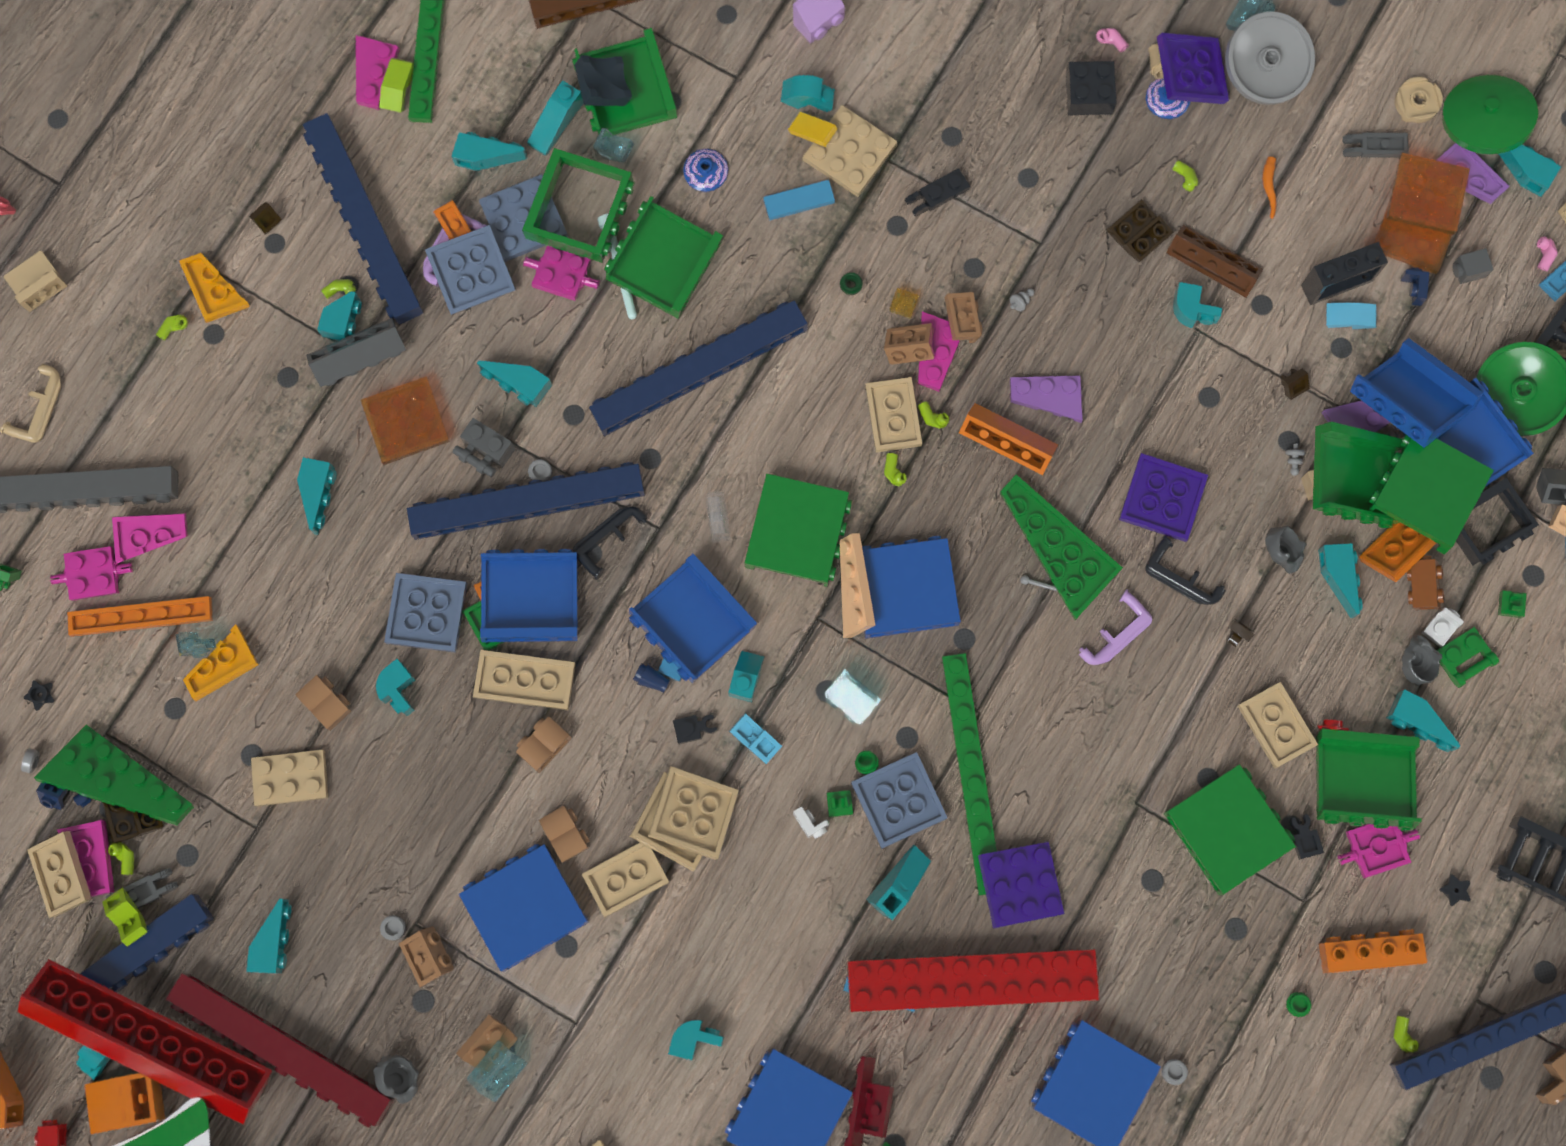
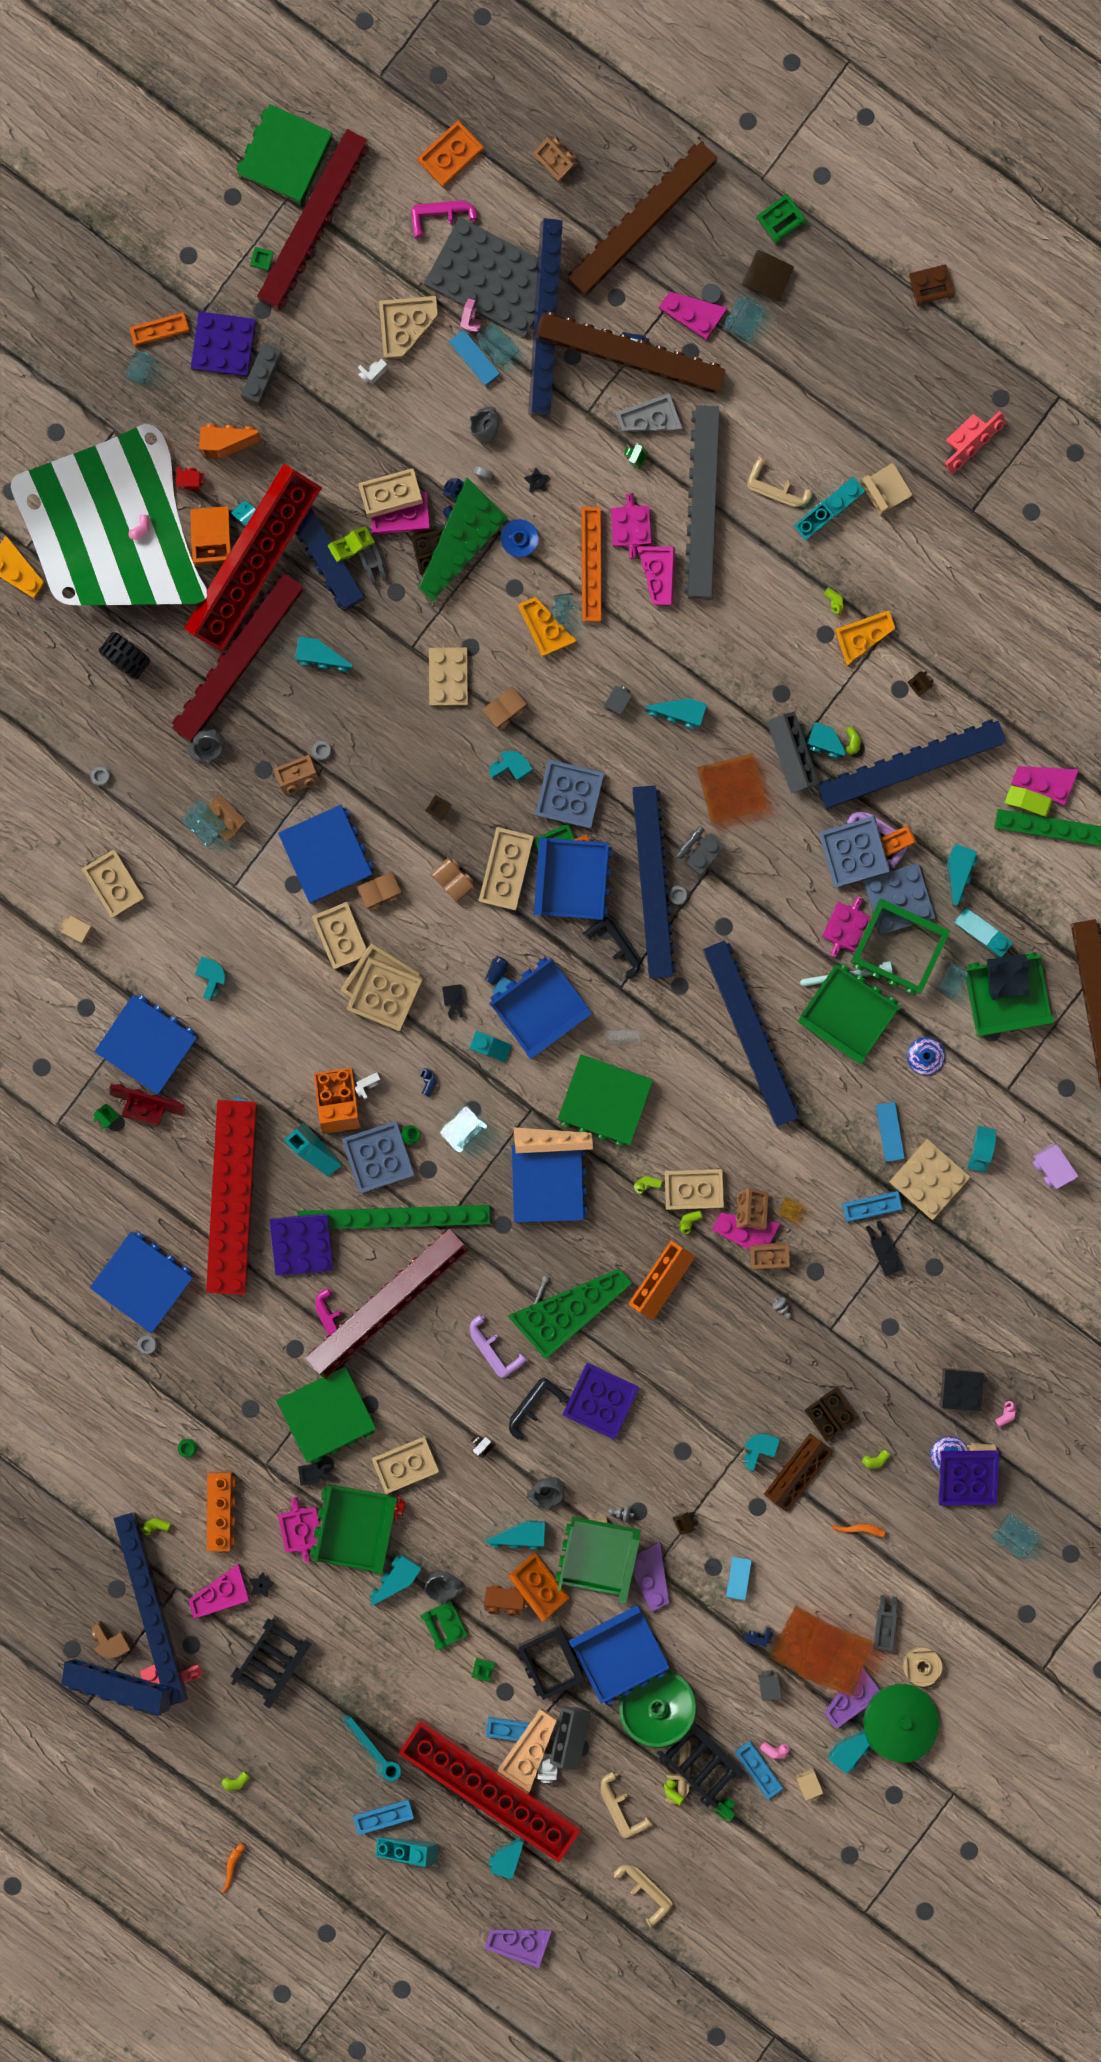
camera: 90 degrees right, 10 degrees up
lime arm [108,842,134,875] -> none
teal slope [477,360,552,407] -> none
medium azure slope [729,713,782,764] -> none
yellow tile [788,112,837,147] -> none
green tile [826,790,853,818] -> none
dark green plate [840,272,863,295] -> none
medium lavender wing [1010,376,1082,423] -> none
light grey dish [1225,12,1315,105] -> none
black window [1301,242,1388,306] -> none
blue panel [1350,338,1483,448] -> none
green panel [1368,435,1494,555] -> none
white bracket [1421,607,1464,648] -> none
none -> dark pink wing [188,1564,250,1619]
none -> brick [306,1229,468,1379]
none -> orange slope [314,1067,361,1134]
none -> dark pink piece [315,1288,369,1342]
none -> dark blue arm [420,1068,437,1097]
none -> dark brown tile [425,795,452,821]
none -> blue dish [501,519,539,557]
none -> dark grey brick [604,685,632,717]
none -> teal slope [793,476,866,540]
none -> dark azure tile [842,1191,903,1222]

